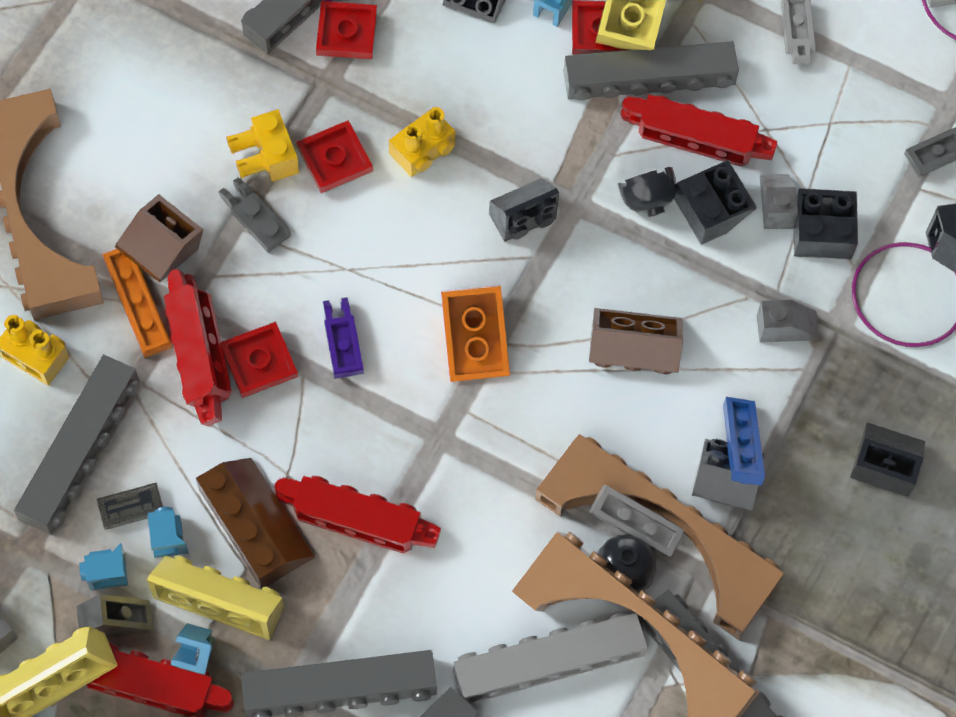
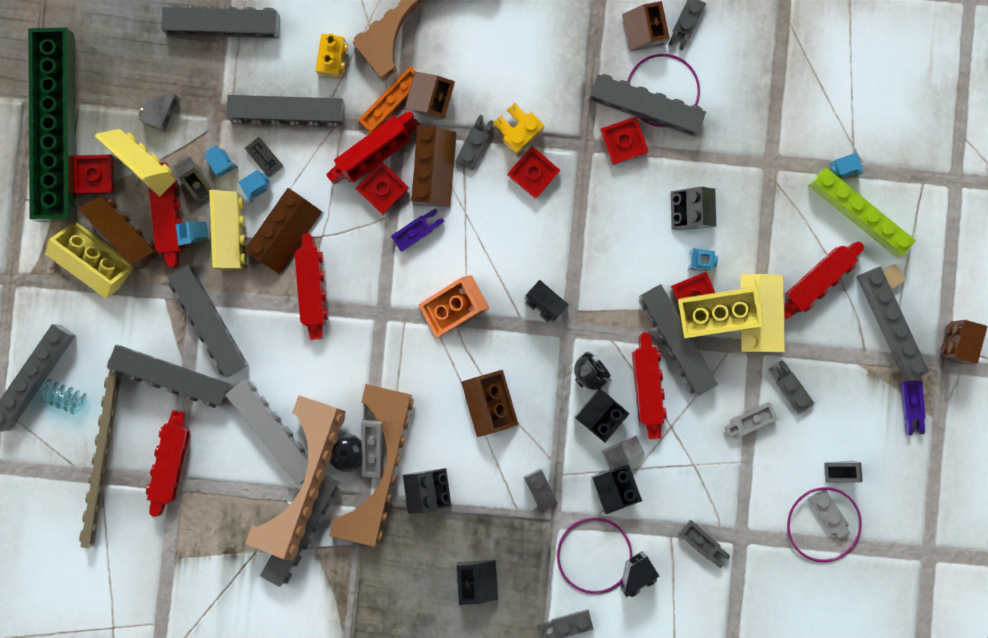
camera: 70 degrees right, 20 degrees up
yellow brick [389,107,455,177] -> none
blue plate [723,396,765,486] -> none
none -> reddish brown slope [411,125,456,208]

